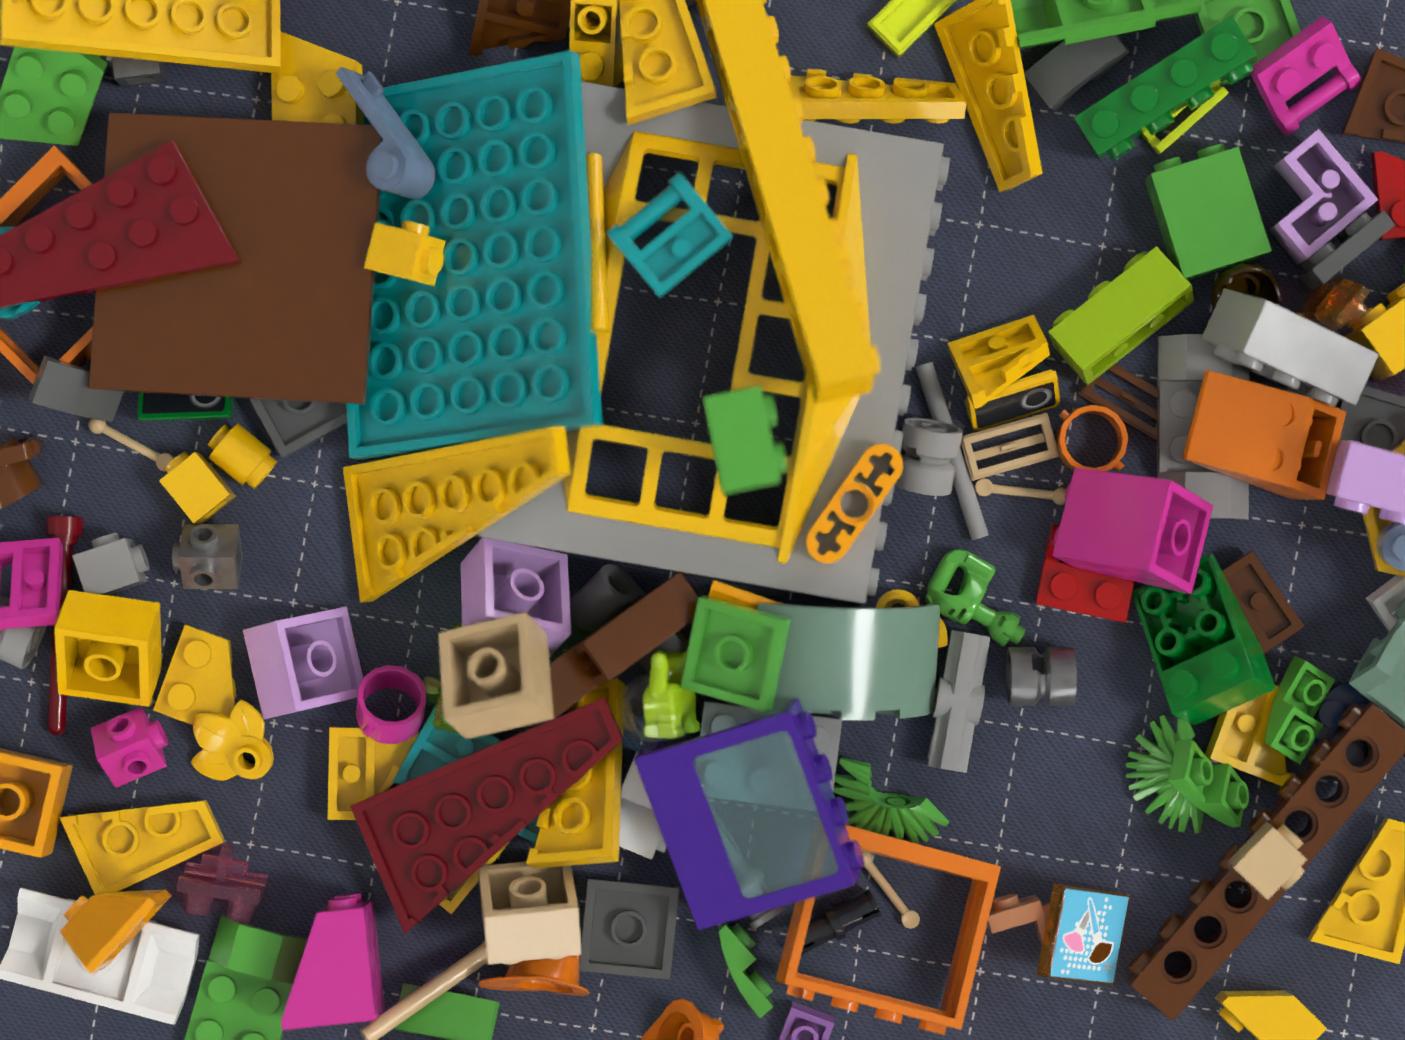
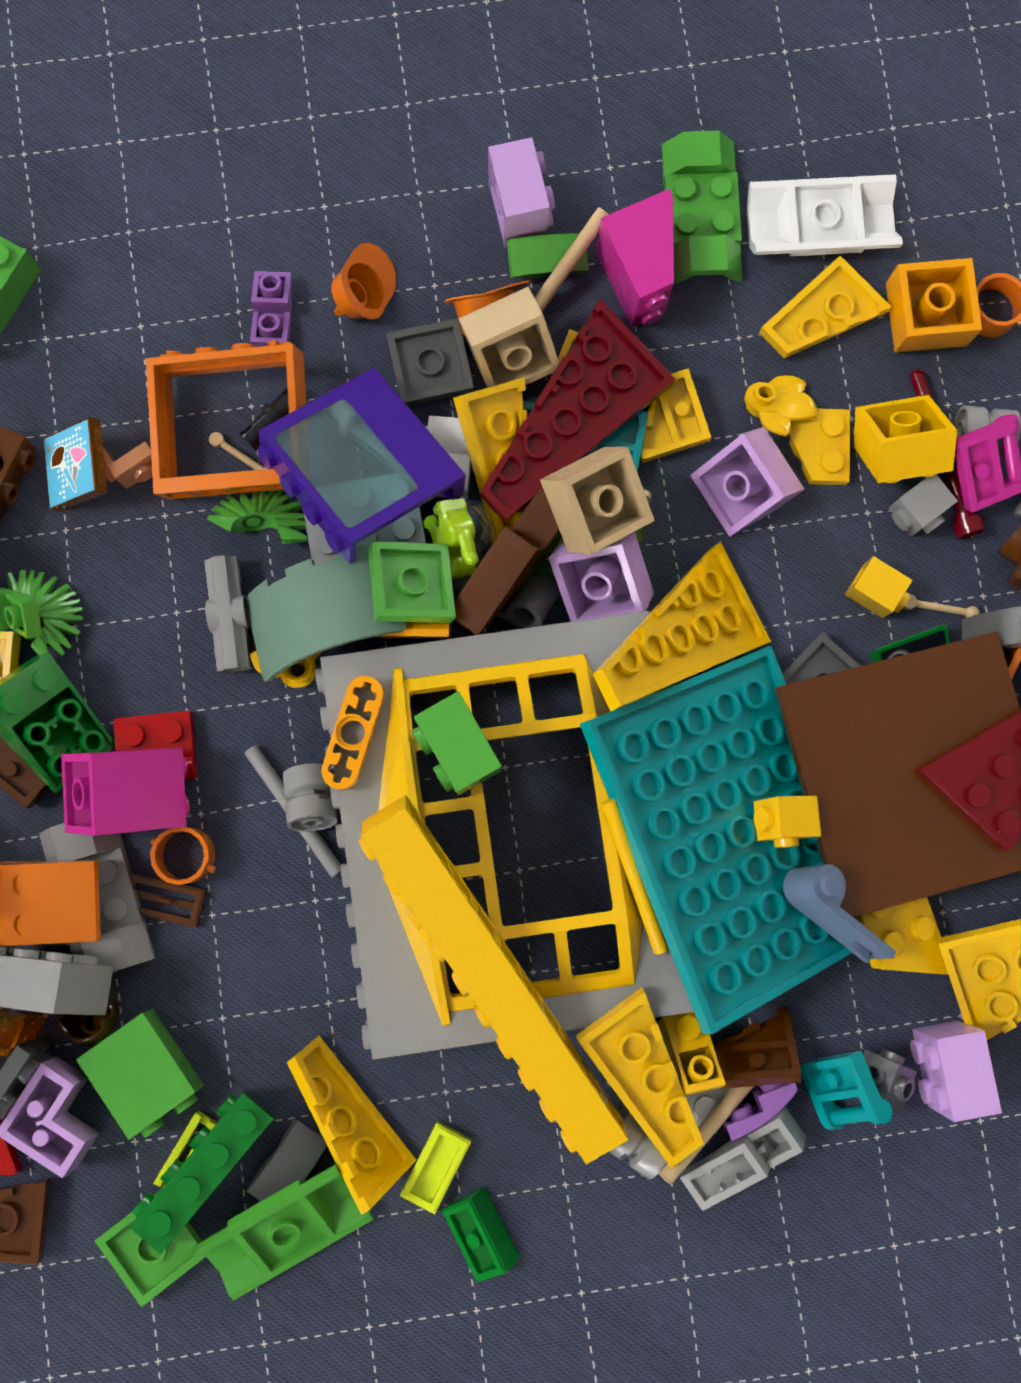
camera: 155 degrees right, 5 degrees down
light orange slope [60,890,172,974] -> none
dark pink brick [90,707,168,788] -> none
flat silver brick [172,524,243,590] -> none
clear pink hips [176,844,268,923] -> none
yellow brick [208,423,278,489] -> none
dark pink piece [356,665,426,744] -> none
teal plate [606,172,733,298] -> none
bright green slope [719,922,774,1019] -> none
yellow wing [788,68,967,124] -> none
bright green piece [925,549,1026,647] -> none
yellow wing [947,315,1050,409] -> none
tan tile [960,413,1060,481] -> none
slope [964,369,1060,431] -> none
tan hinge [975,478,1066,505] -> none
flat silver wheel [1006,647,1077,706] -> none
lime brick [1048,246,1194,386] -> none
dark pink plate [1250,16,1362,136] -> none

